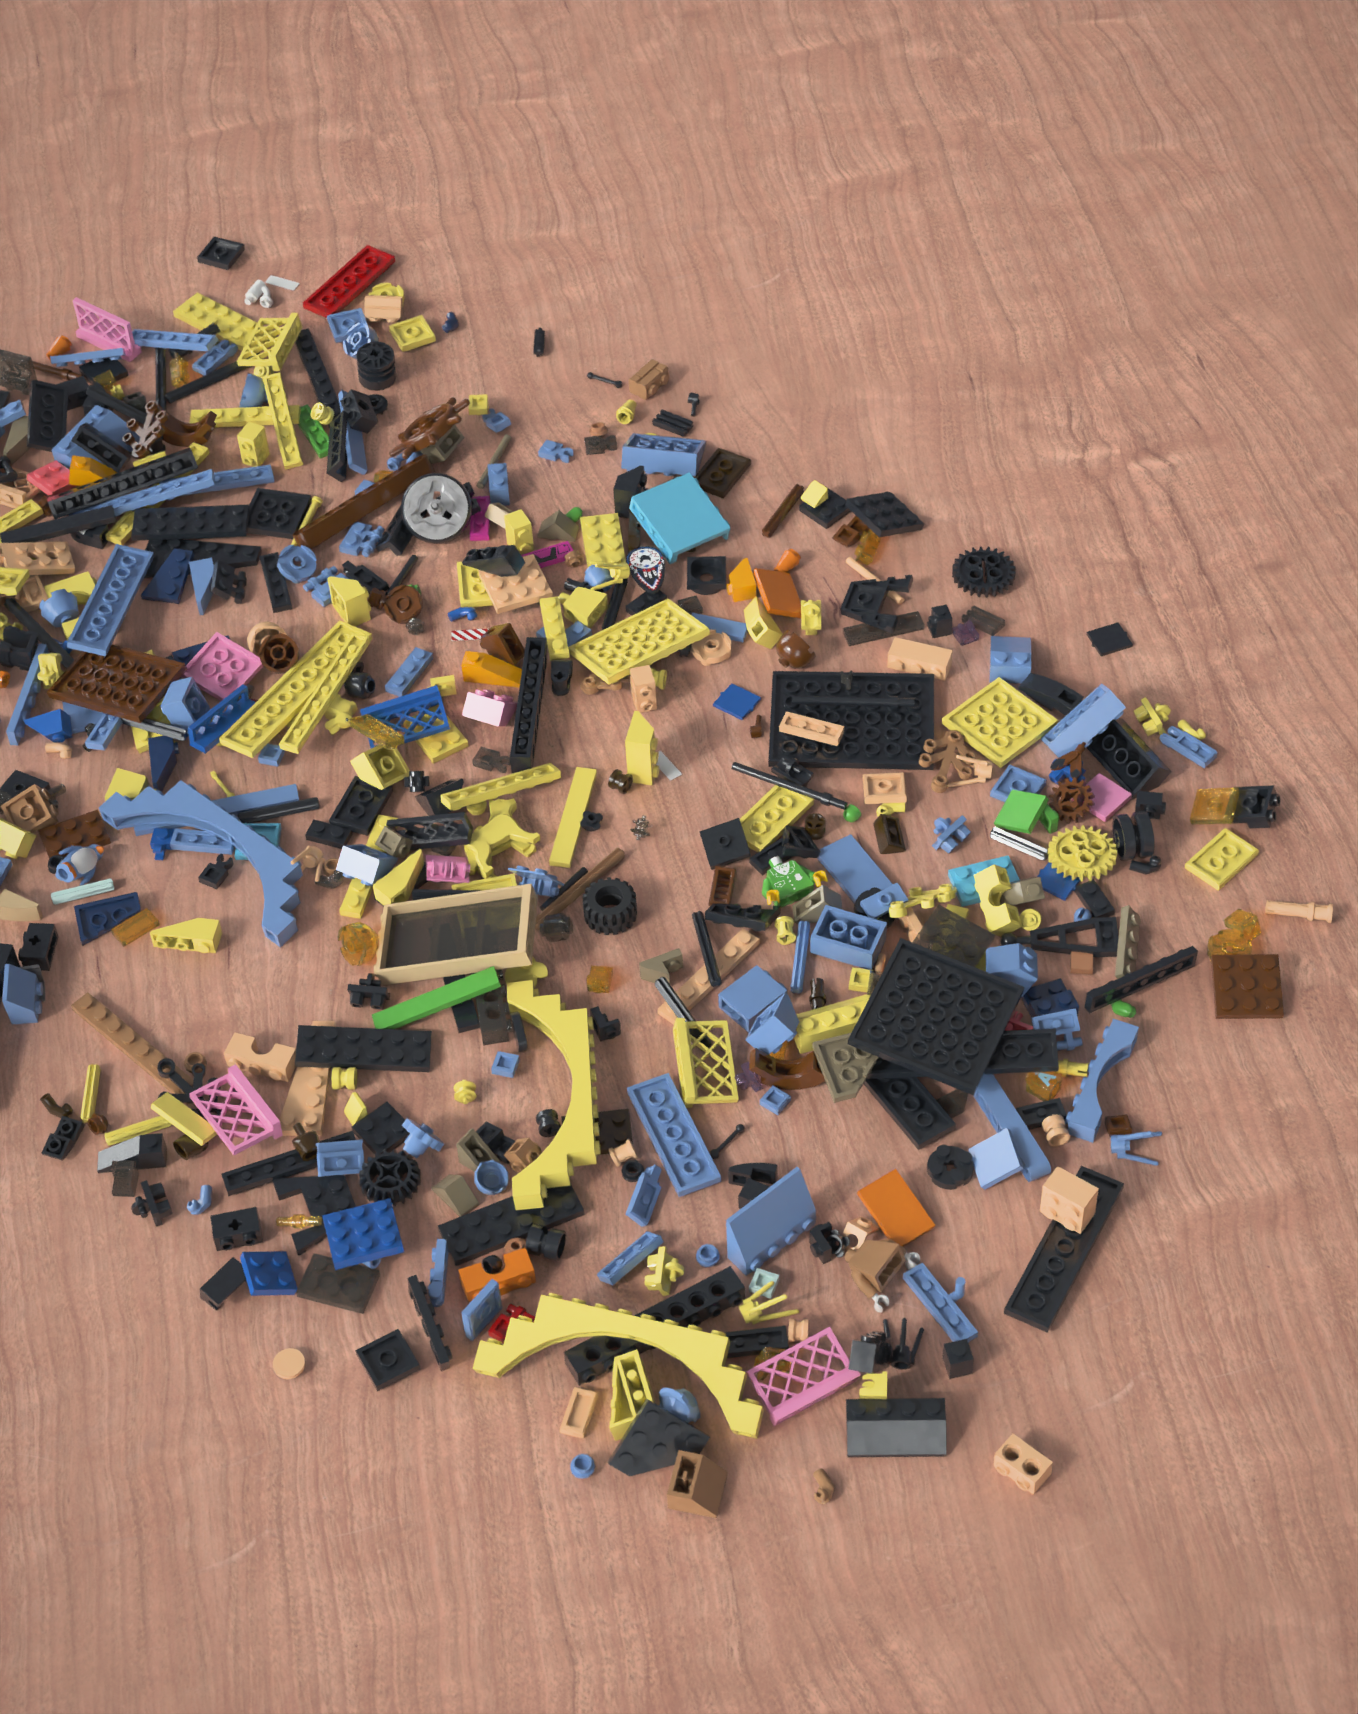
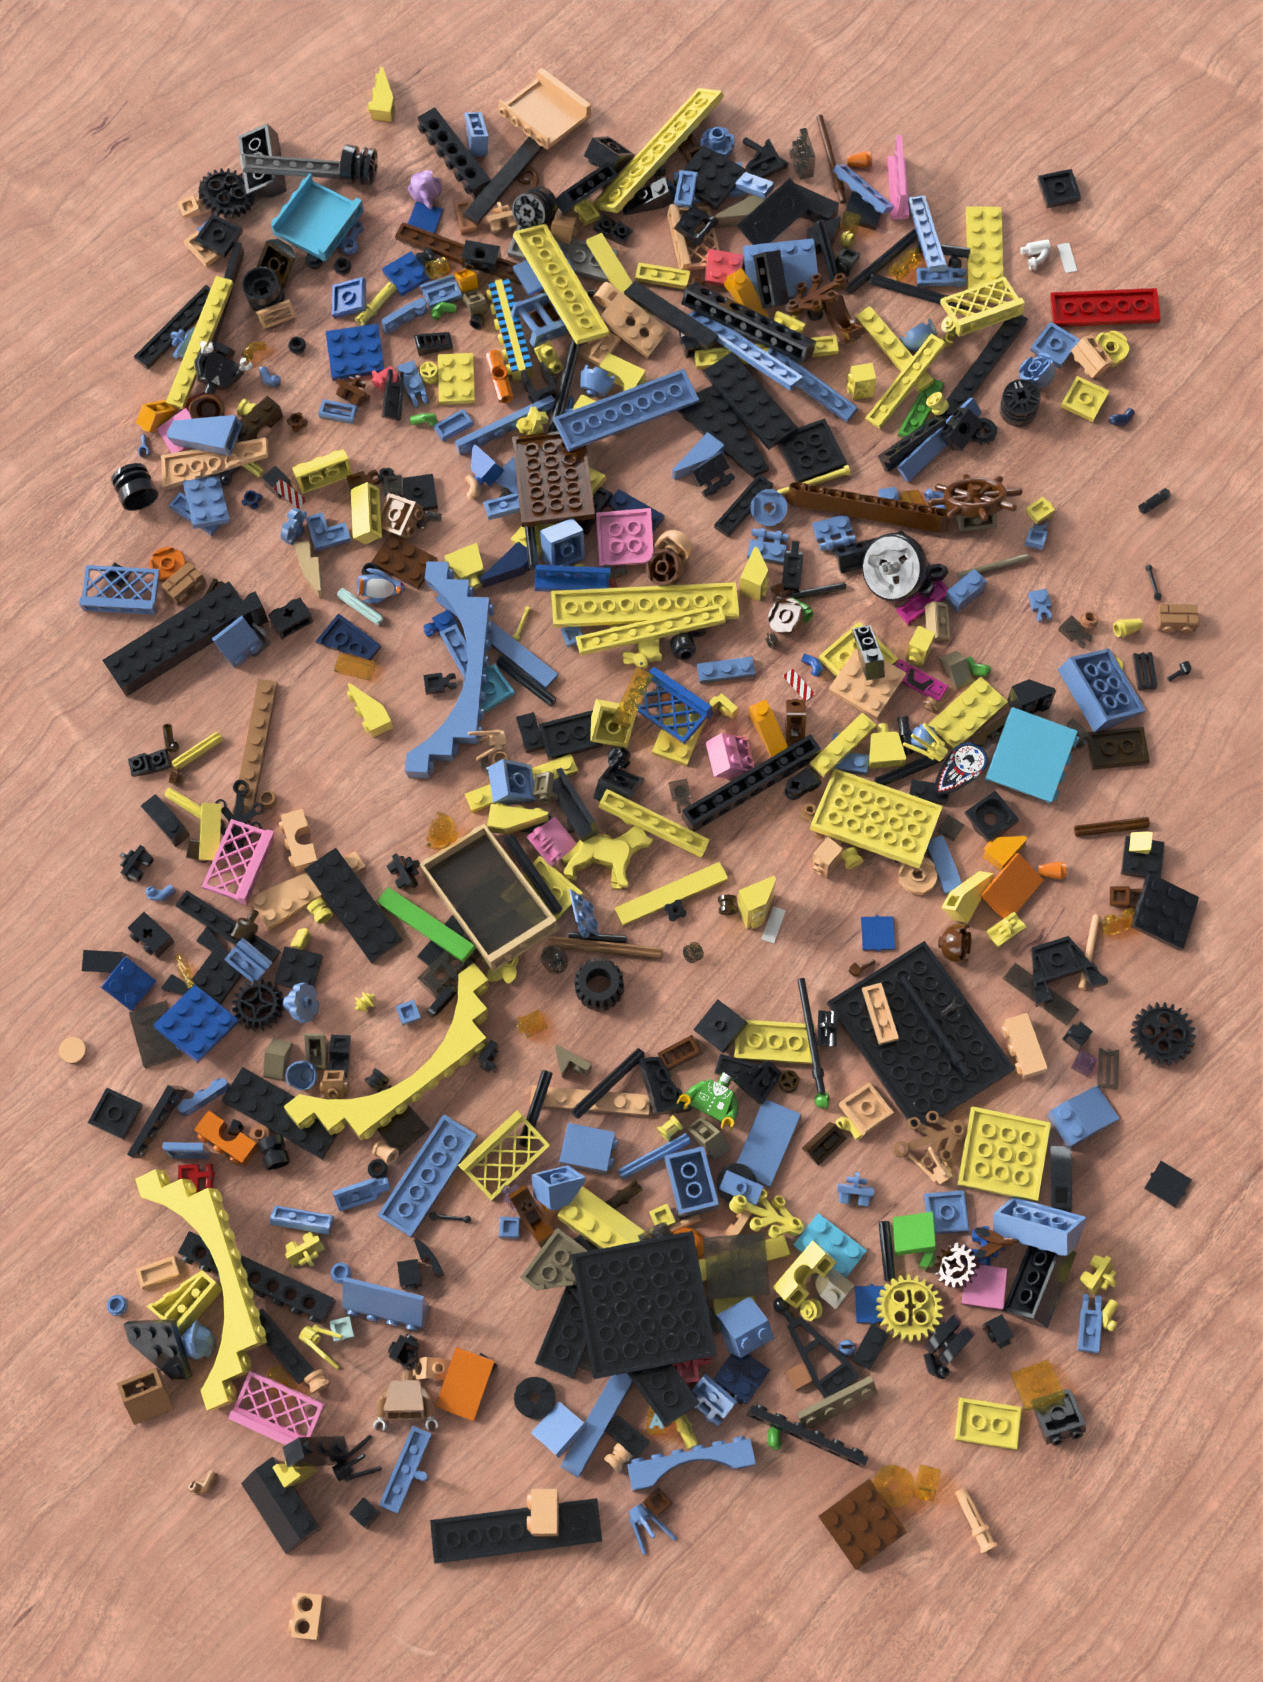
camera: 55 degrees right, 20 degrees up
clear smoke panel [111,1161,139,1197] -> none
dark blue wing [140,549,194,604] -> none

